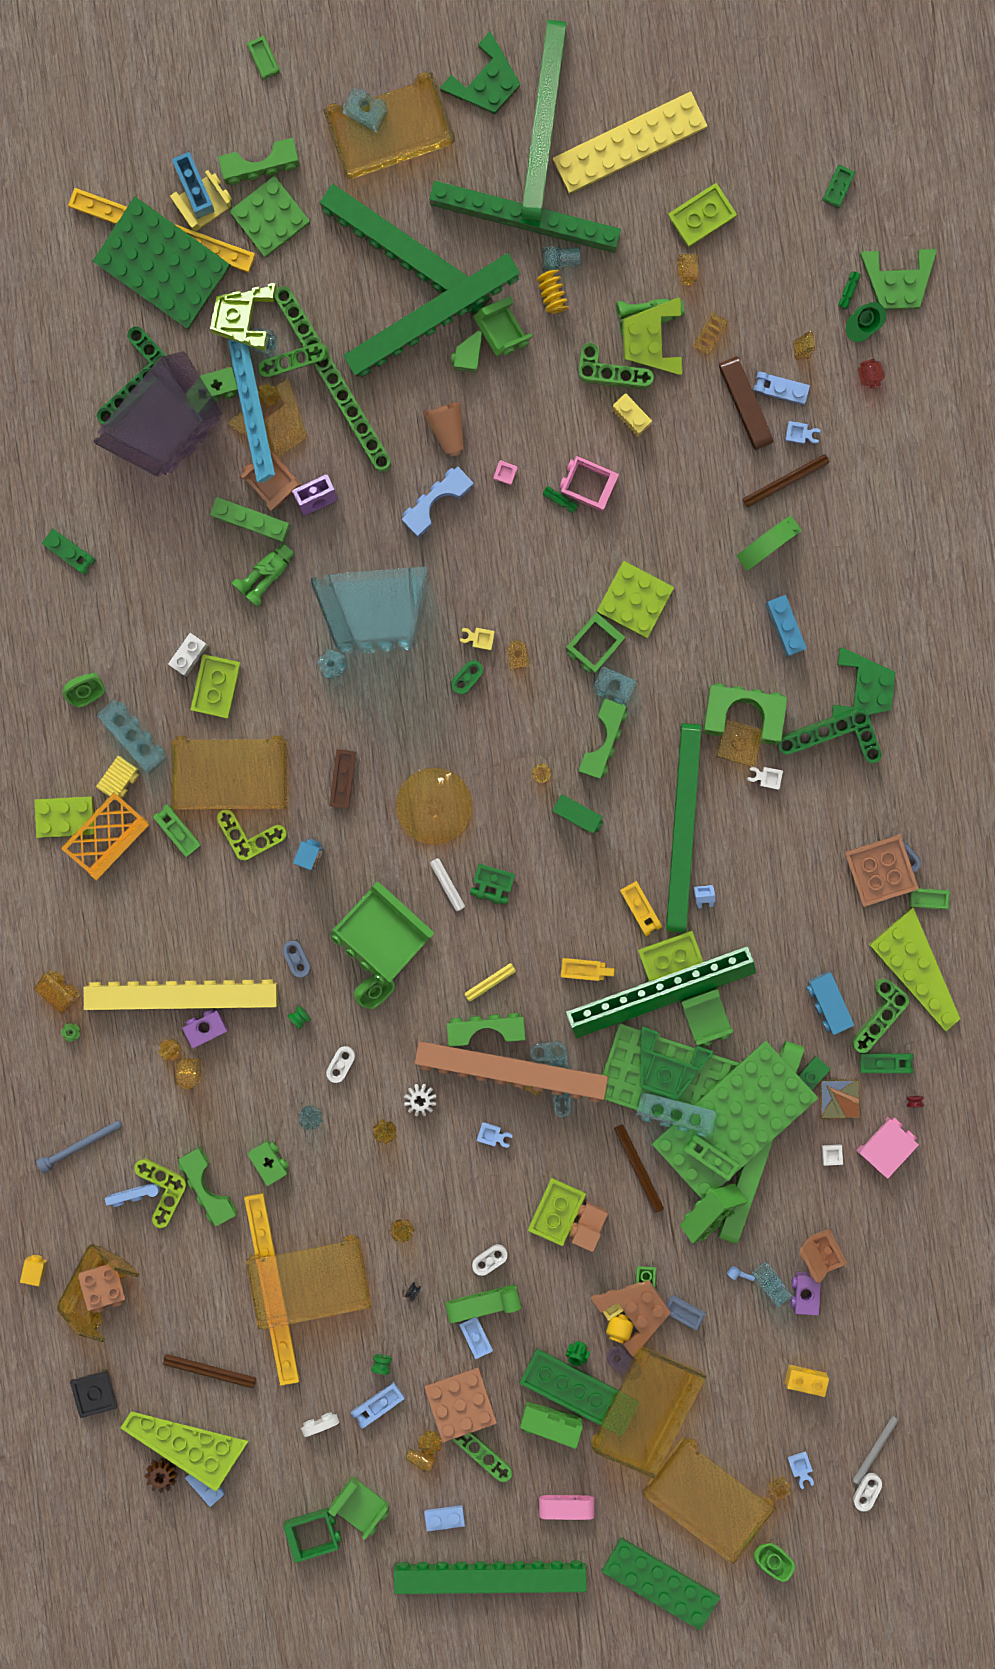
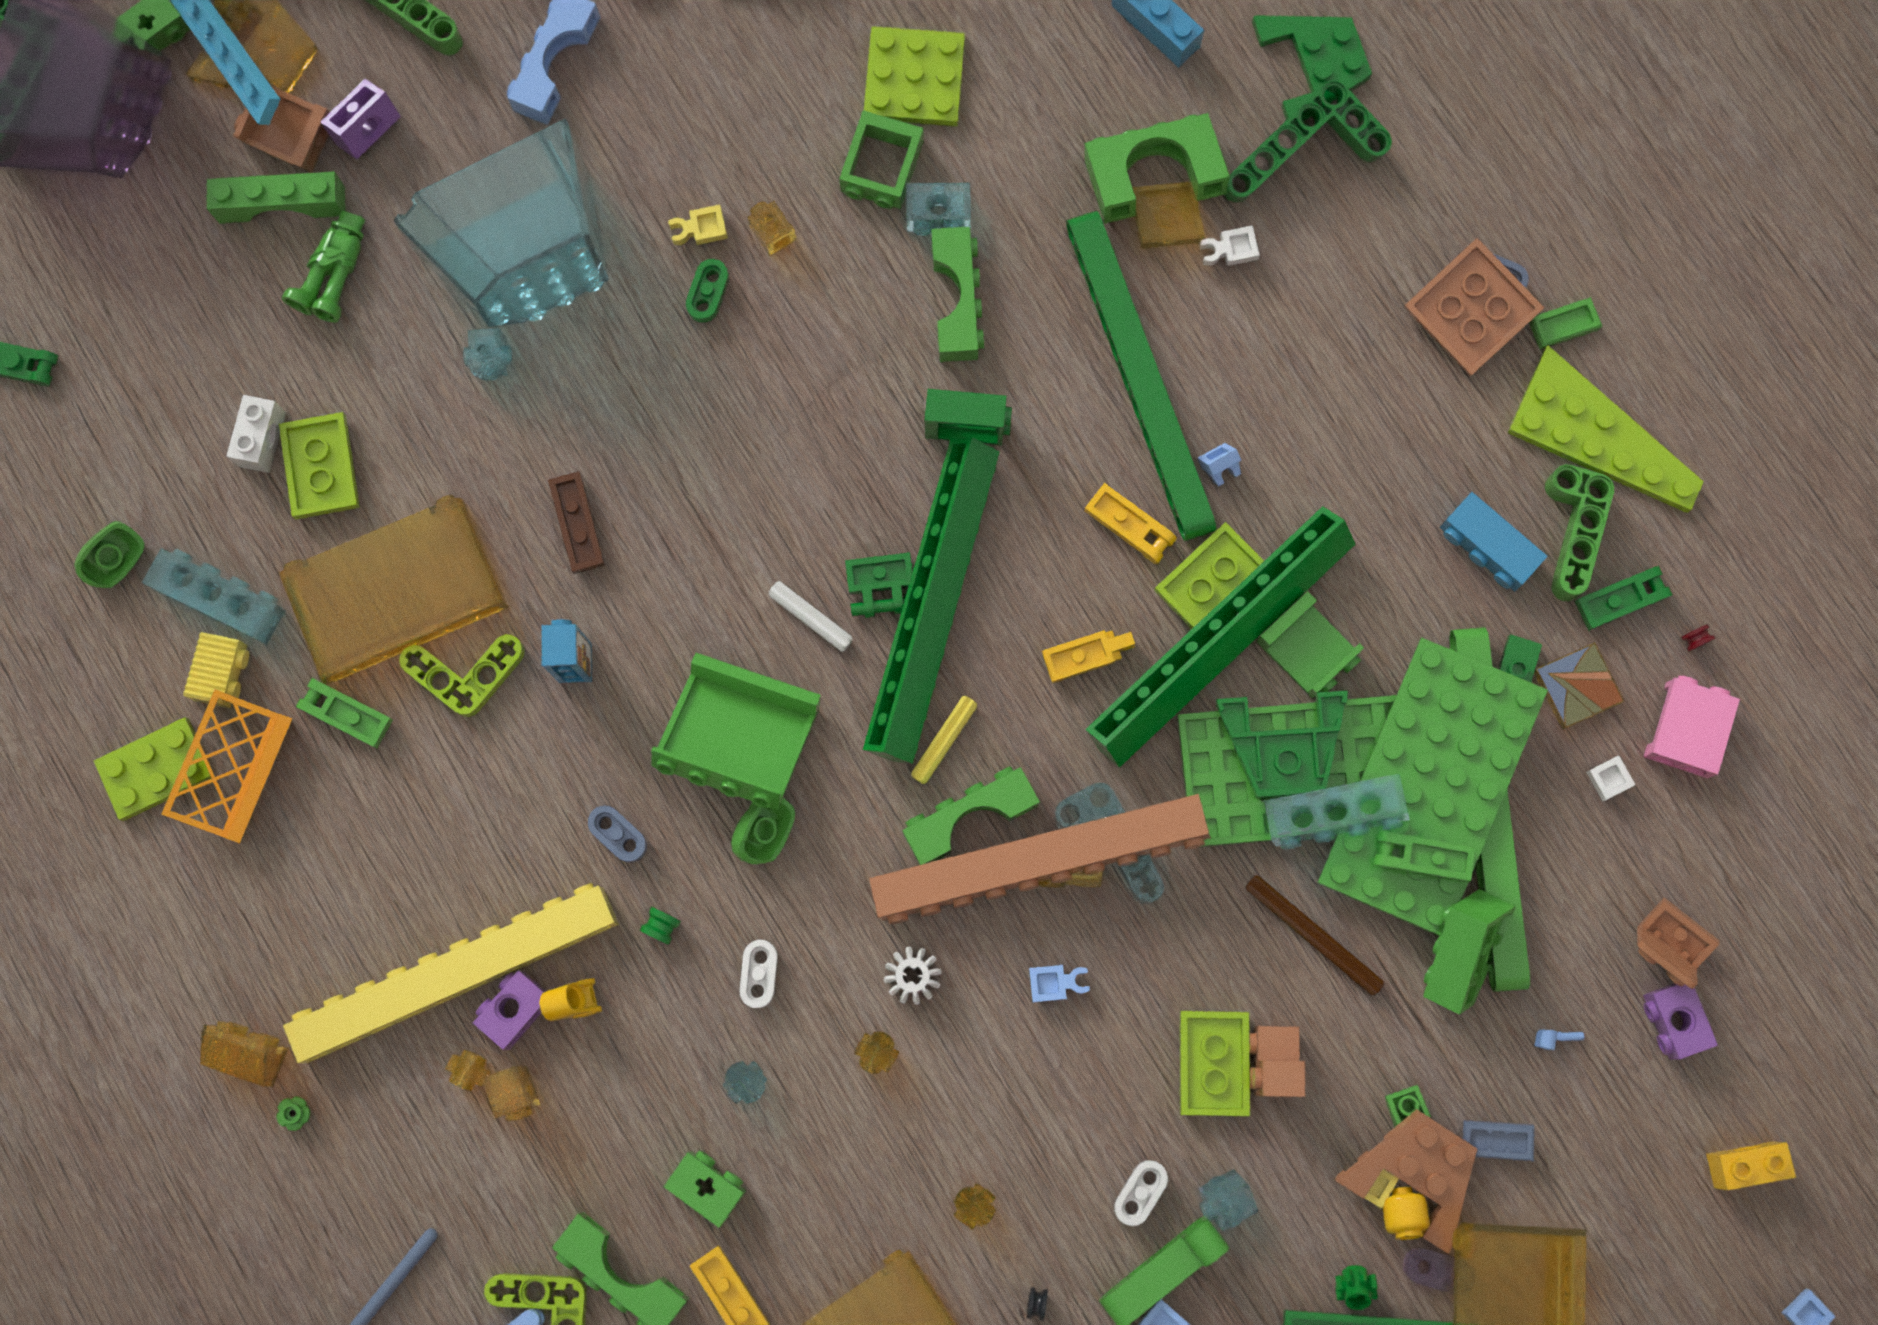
camera: 25 degrees left, 10 degrees down
clear yellow dish [396,768,473,844] -> none
clear yellow wheel [532,764,551,783] -> none
clear light blue brick [752,1261,792,1308] -> none
none -> yellow piece [539,978,603,1021]
none -> green brick [862,437,1000,764]
none -> clear light blue brick [1198,1169,1259,1231]

